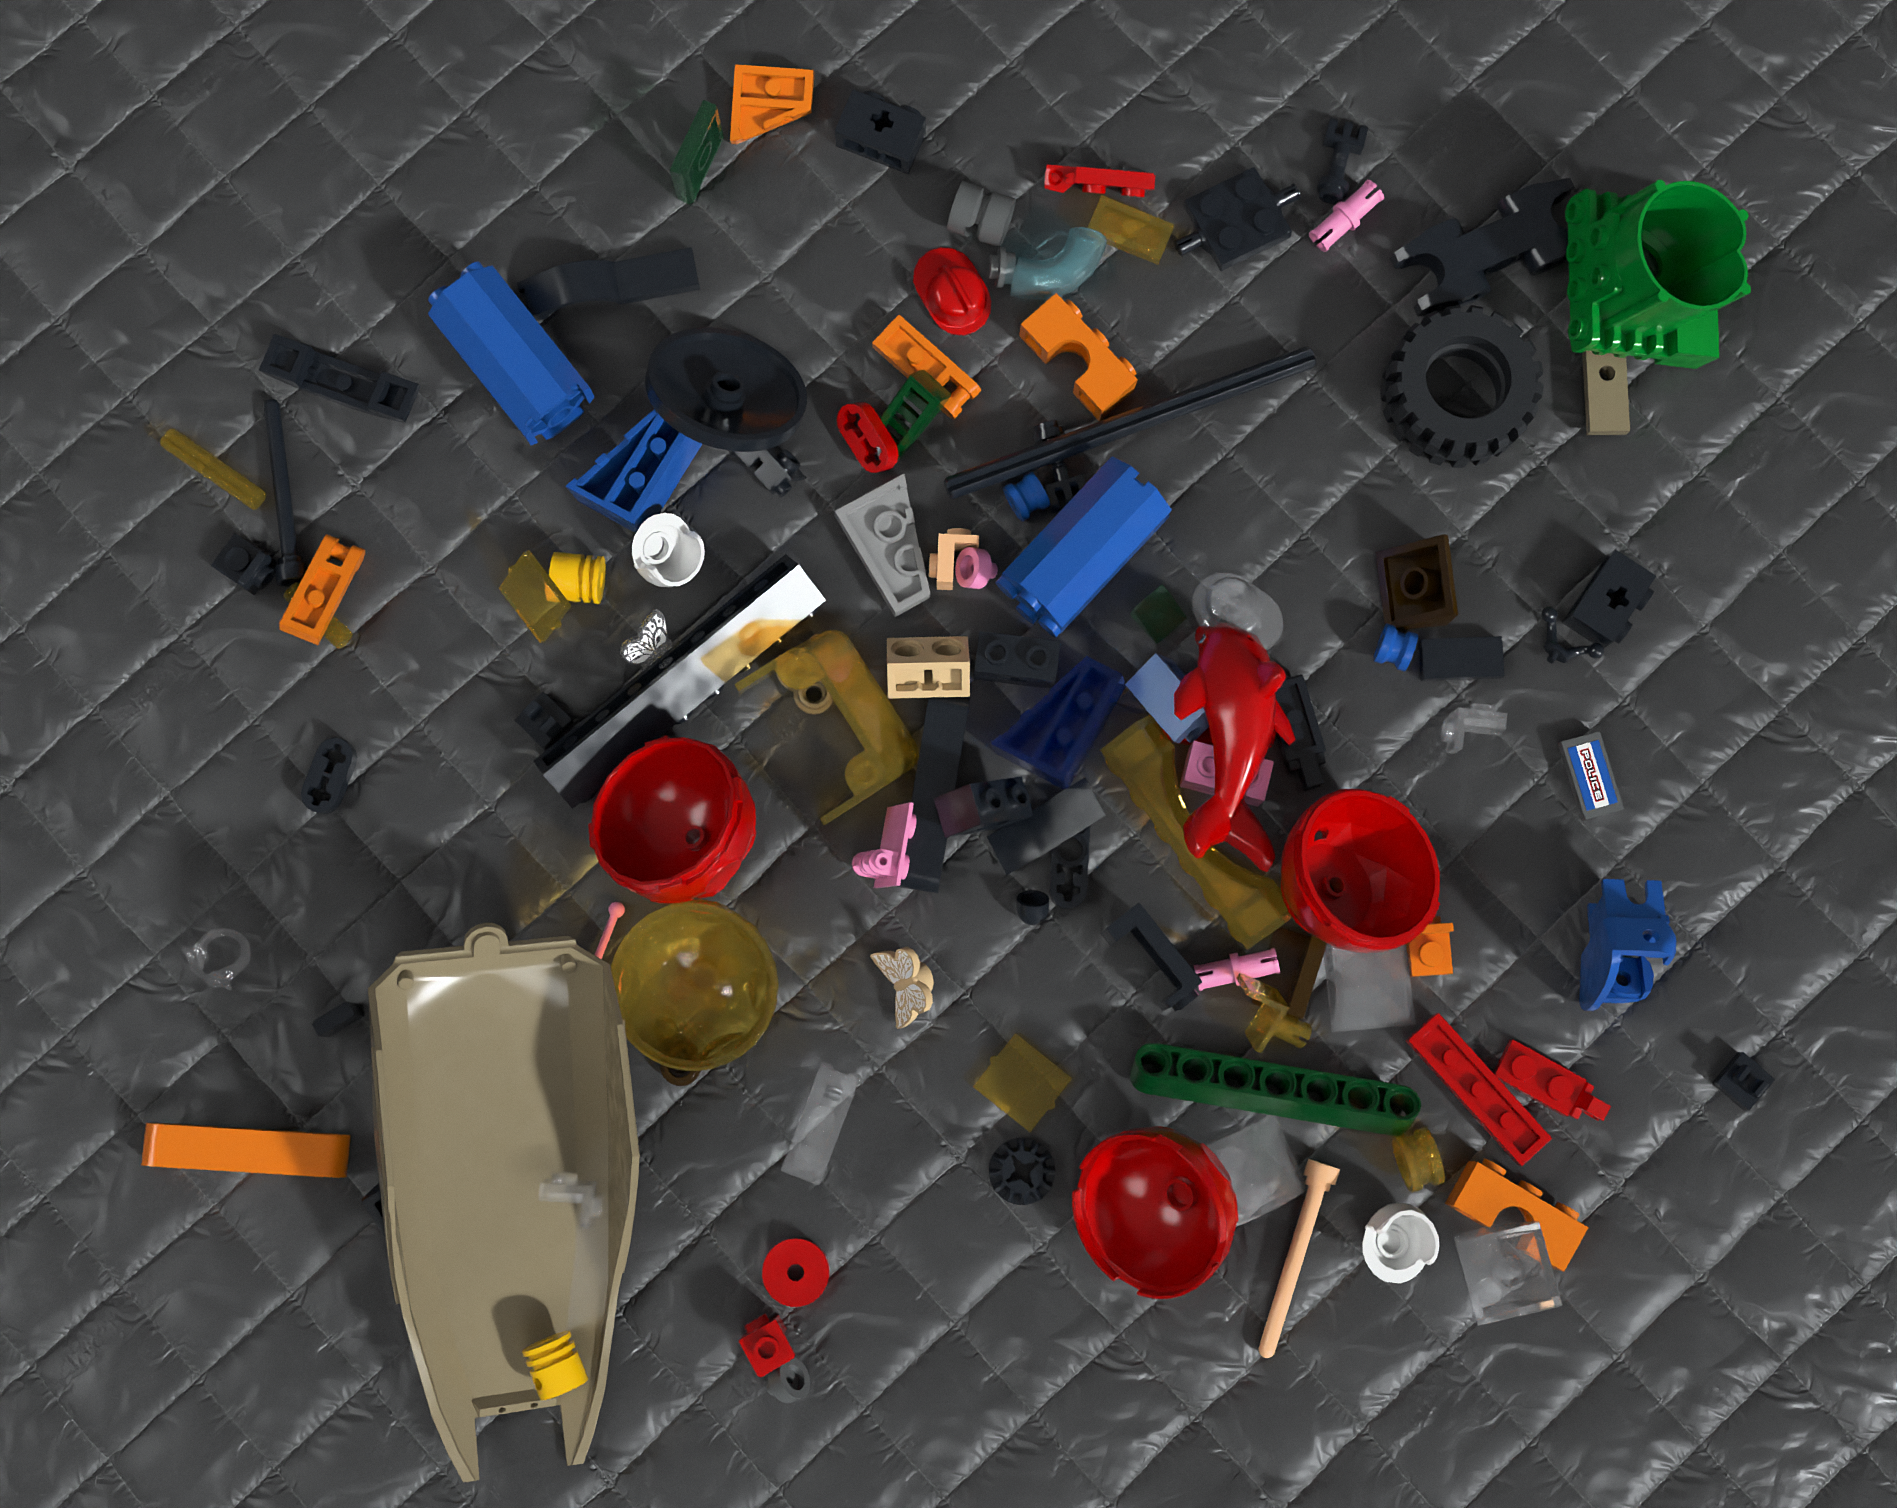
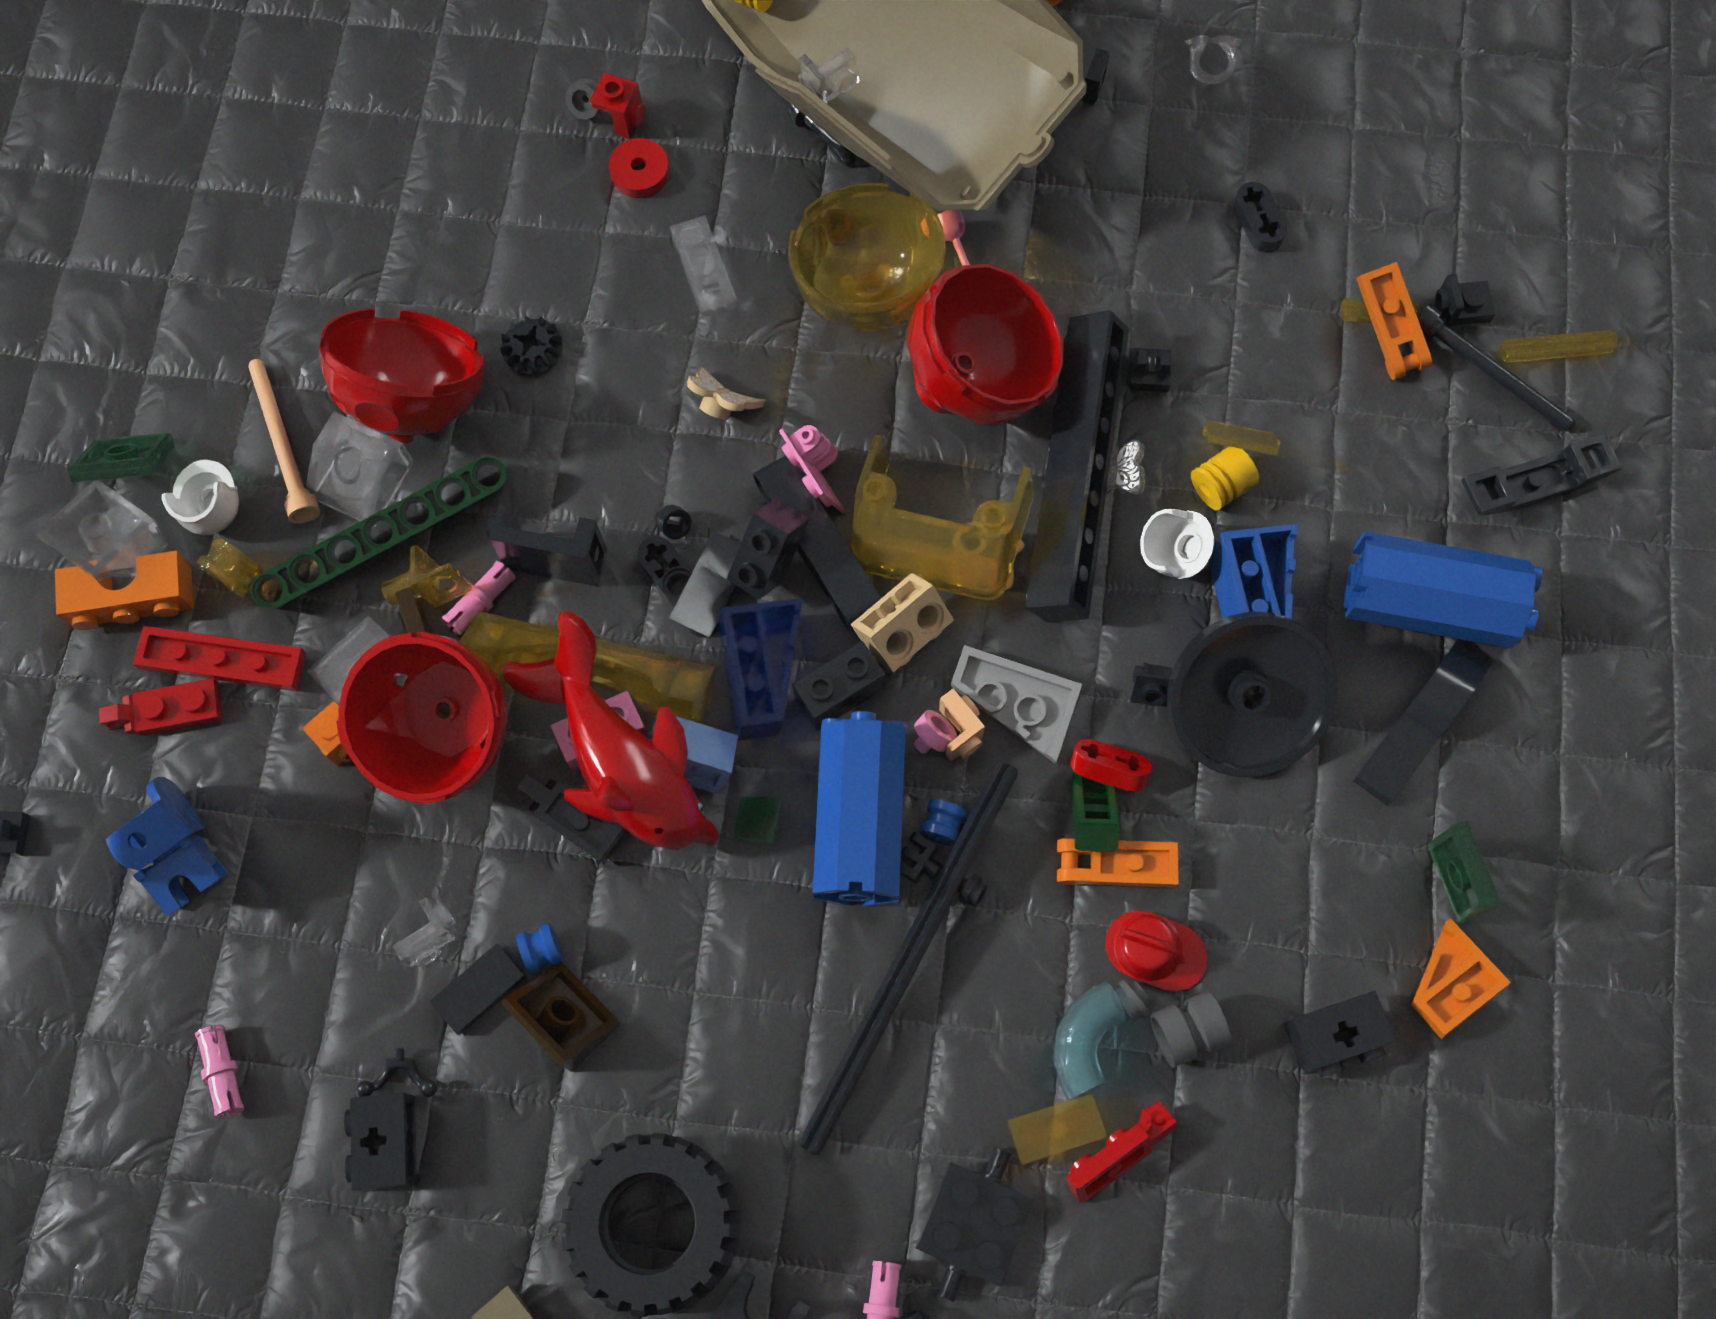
camera: 145 degrees right, 10 degrees down
clear yellow piece [973,1033,1072,1132] -> none
orange arch [1019,293,1138,421] -> none
clear piece [1192,573,1283,650] -> none
tile [1558,731,1624,821] -> none
none -> clear green tile [68,433,175,483]
none -> bright pink pin [195,1025,244,1119]

